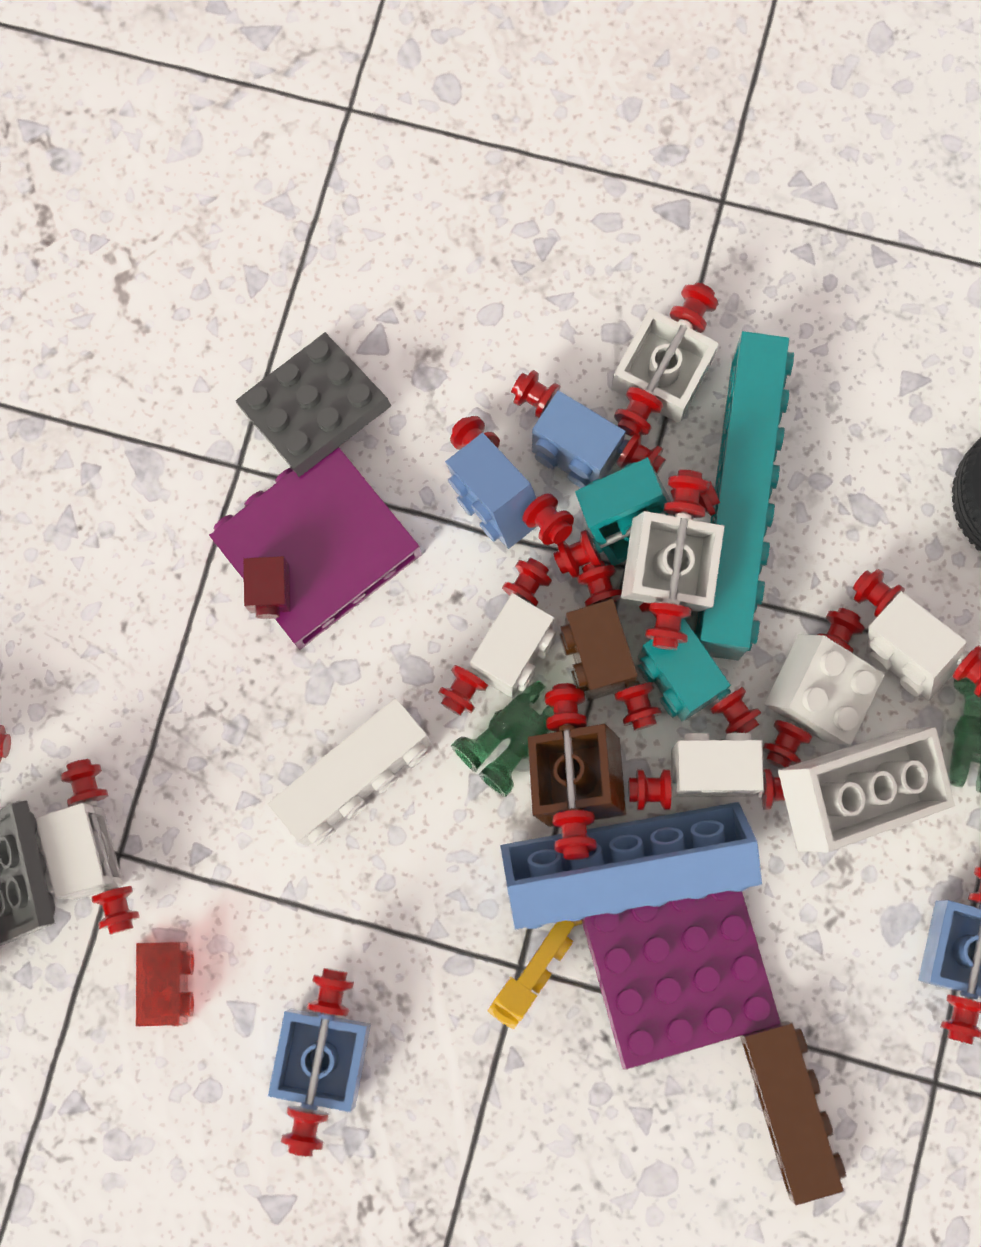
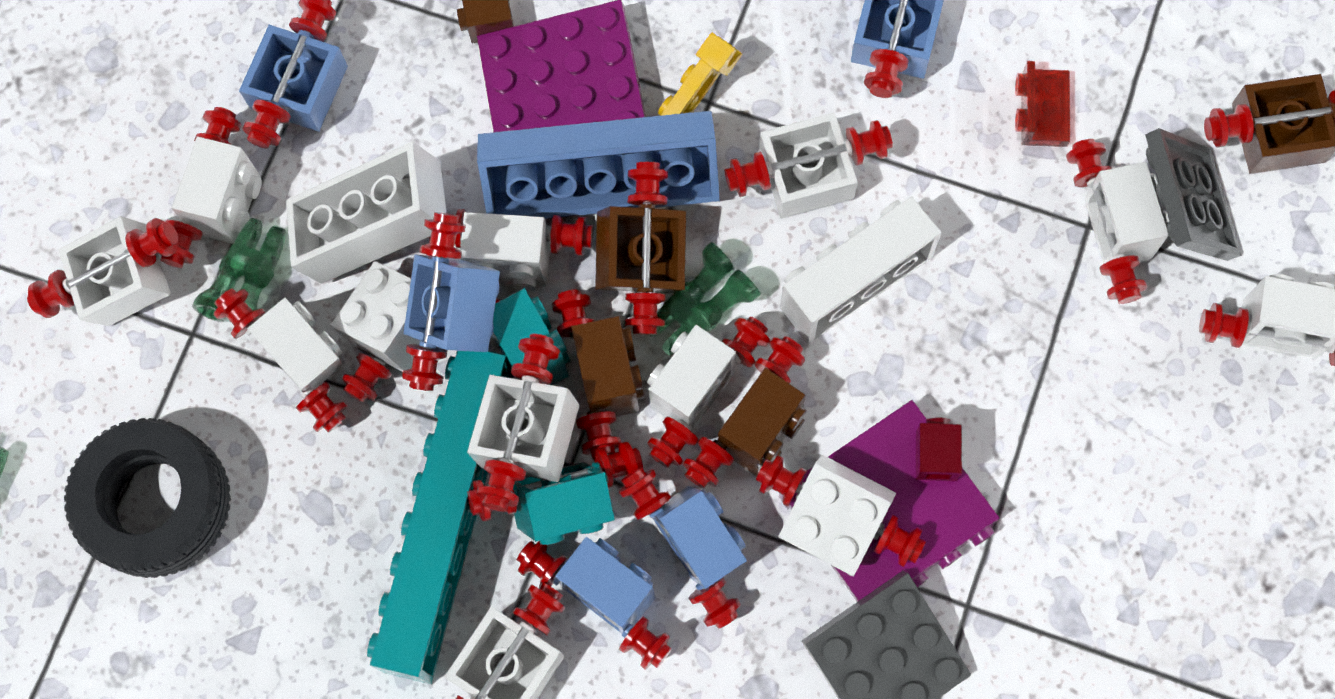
camera: 175 degrees left, 5 degrees down
none -> medium blue brick [402,212,500,391]
none -> reddish brown brick [682,336,807,489]
none -> white brick [724,112,893,219]
none -> white brick [756,455,926,577]

